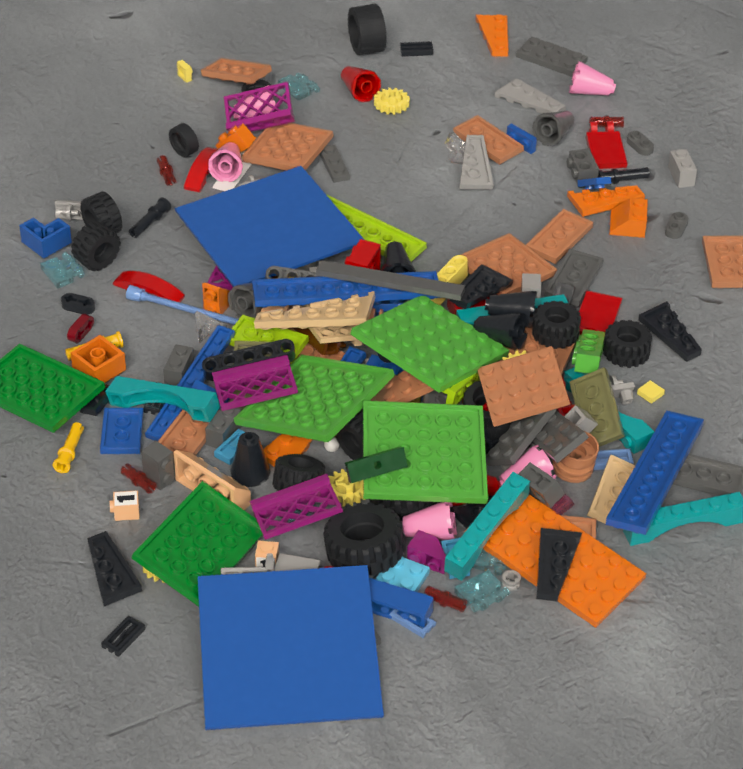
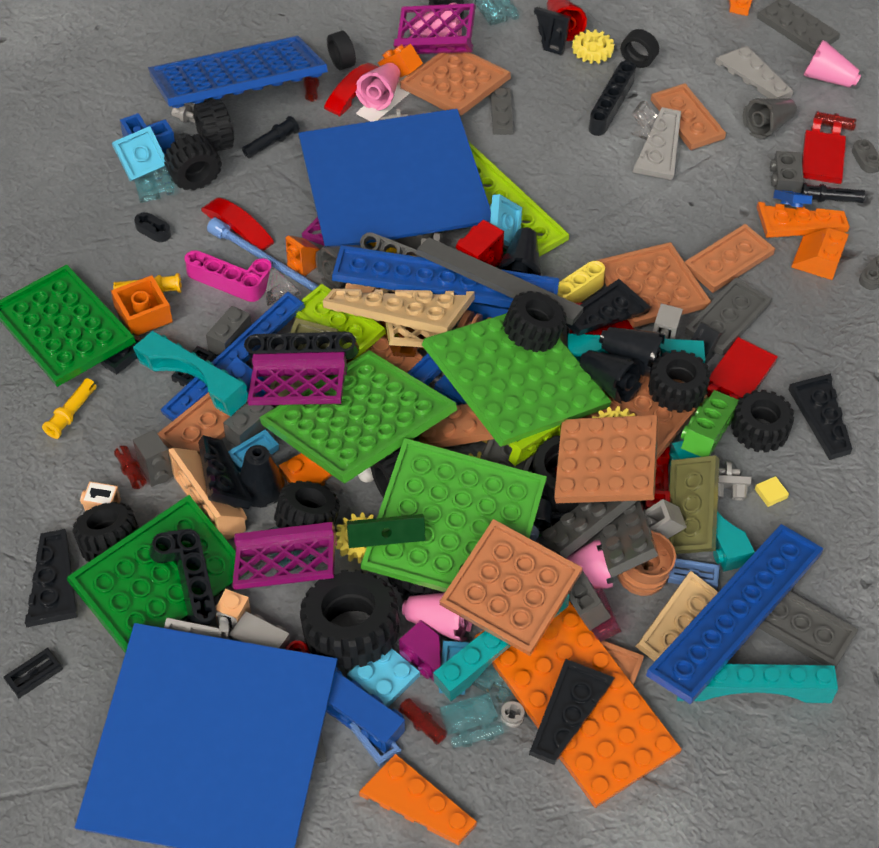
camera: 15 degrees right, 10 degrees up
dark red beam [67,314,94,343] -> none
blue tile [100,408,144,454] -> none
blue plate [507,123,537,154] -> none
none -> black tyre [72,502,139,562]
none -> medium azure plate [112,126,165,182]
none -> blue plate [148,35,328,108]
none -> black beam [149,529,216,626]
none -> dark pink beam [185,250,273,302]
none -> black wing [198,435,253,509]
none -> orange wing [359,754,477,845]
none -> nougat plate [439,519,583,656]
none -> medium azure plate [490,194,522,247]
none -> black tyre [503,291,567,352]
none -> black wing [534,7,571,55]
none -> black beam [588,61,636,136]
none -> black tyre [620,29,659,68]

